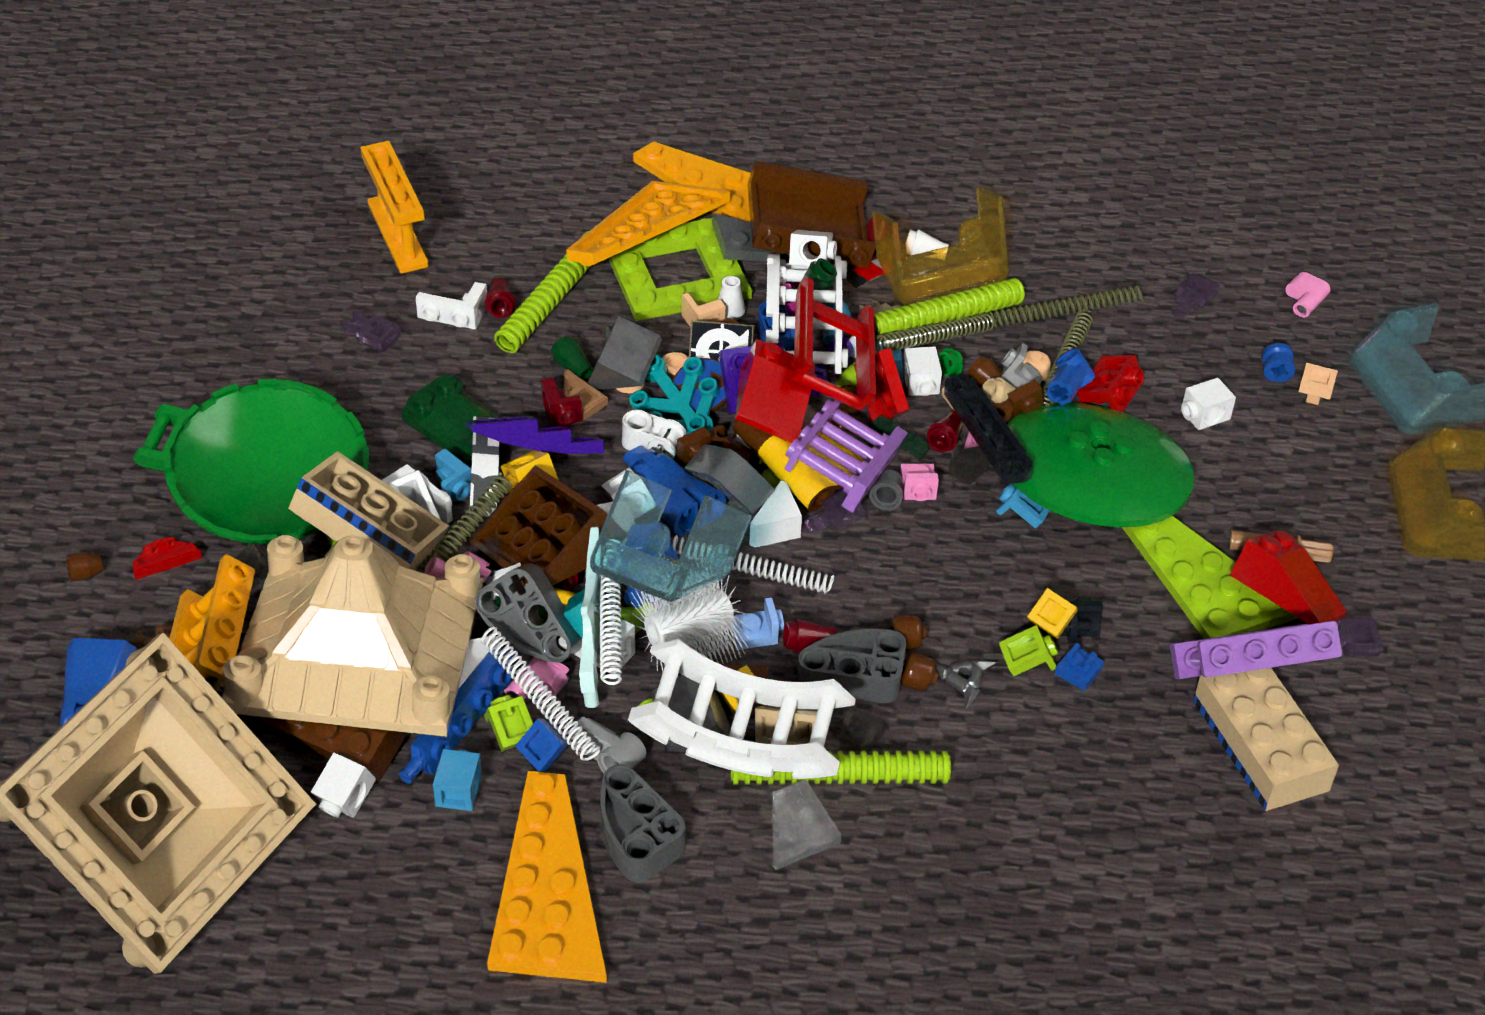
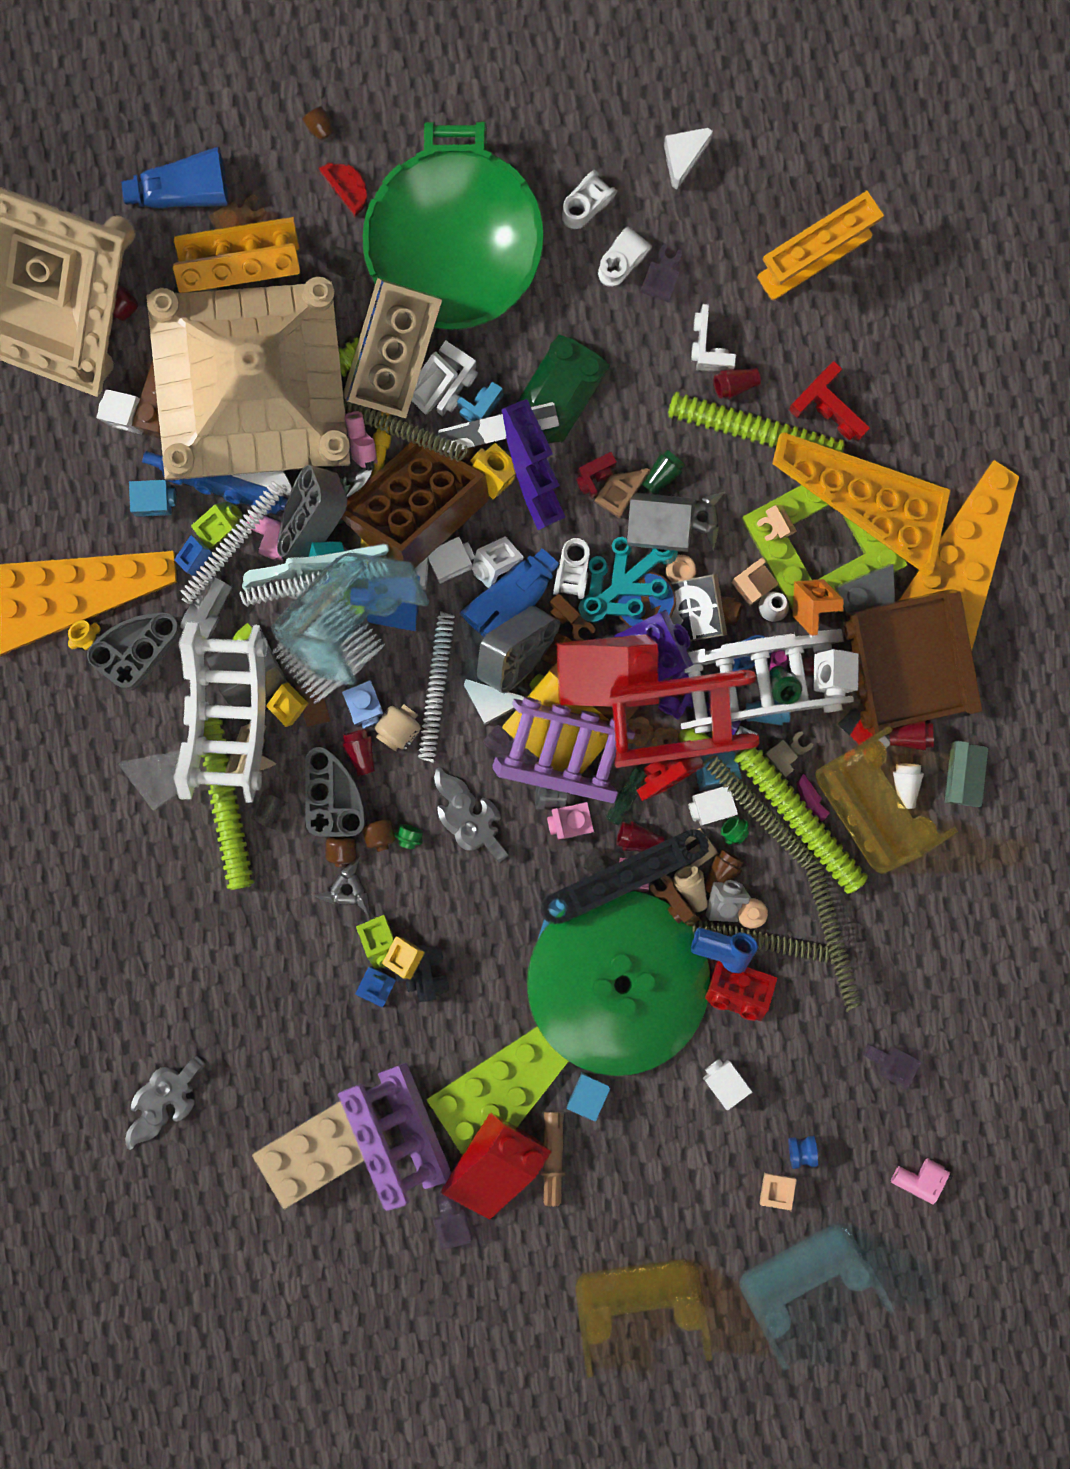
camera: 80 degrees right, 40 degrees up
none -> yellow plate [68,620,100,650]
none -> flat silver piece [125,1056,206,1150]
none -> tan head [375,704,421,751]
none -> green plate [394,824,423,849]
none -> flat silver piece [434,768,509,863]
none -> white piece [562,170,617,229]
none -> dark azure panel [567,1072,610,1122]
none -> white piece [598,227,652,287]
none -> white slope [664,128,713,189]
none -> light nougat tile [757,505,797,541]
none -> red bracket [789,361,870,442]
none -> orange panel [793,579,843,636]
none -> sand green panel [945,741,988,807]

